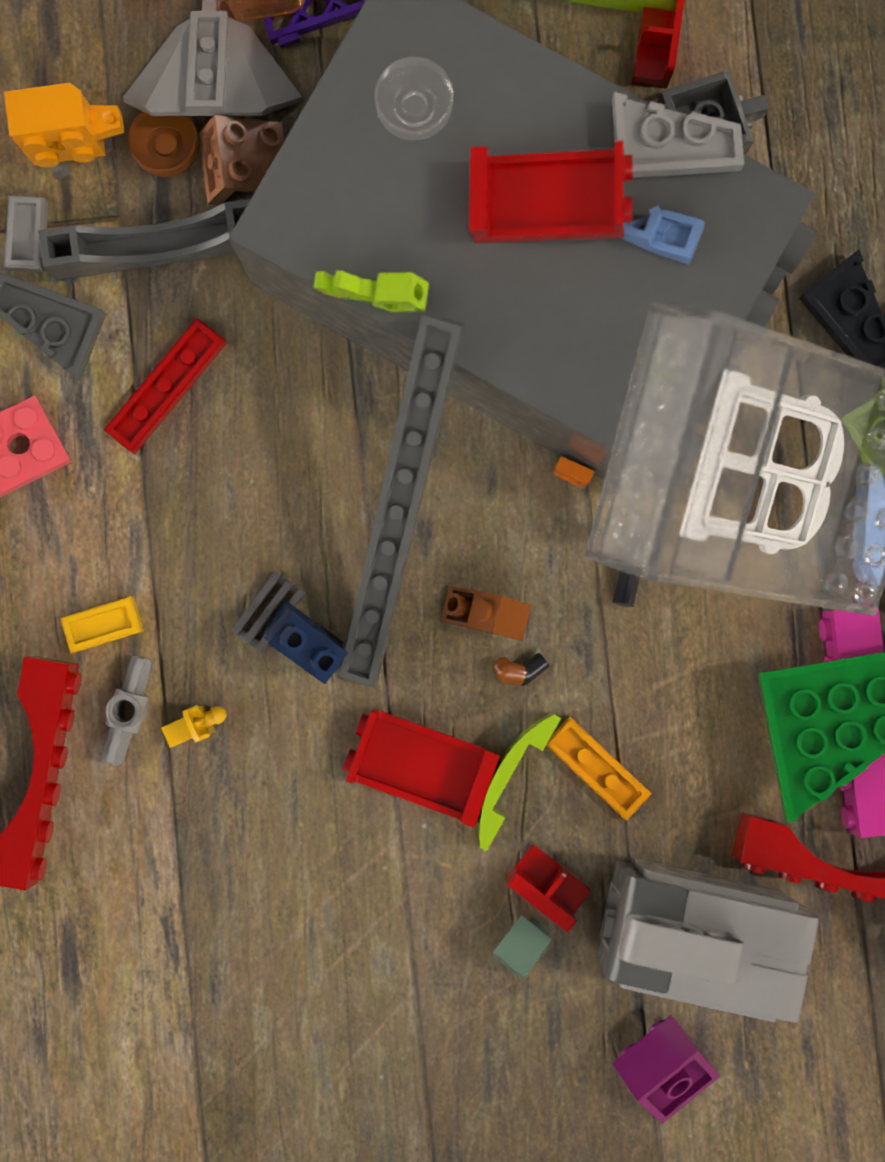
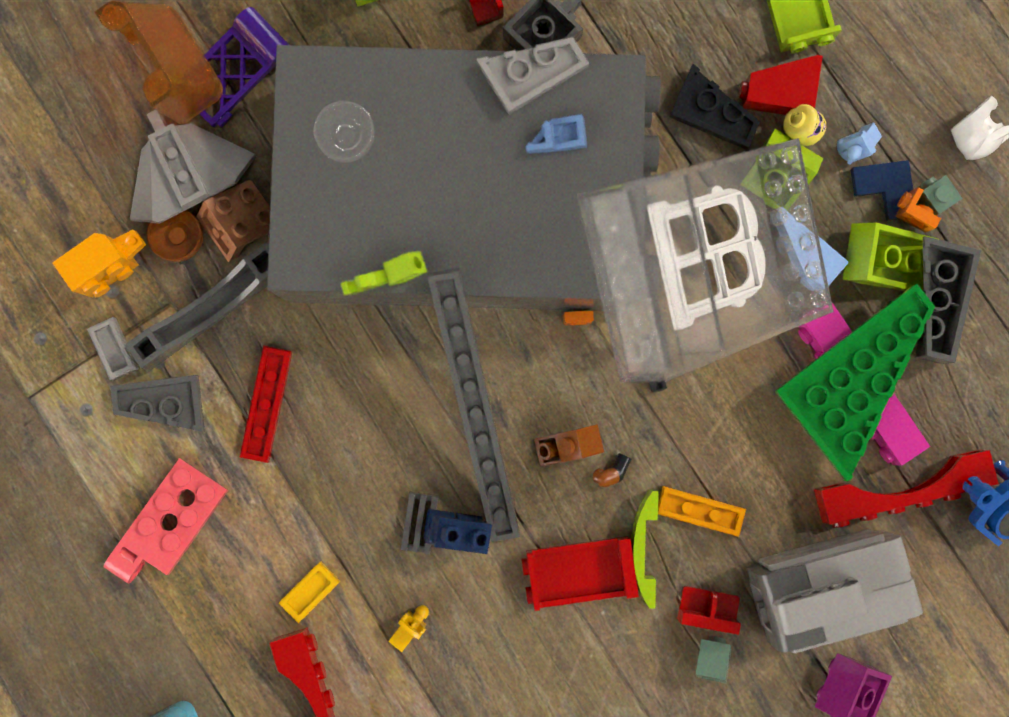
camera: 30 degrees left, 0 degrees up
light grey axle [101,656,153,765] -> none
red panel [469,140,633,243] -> none

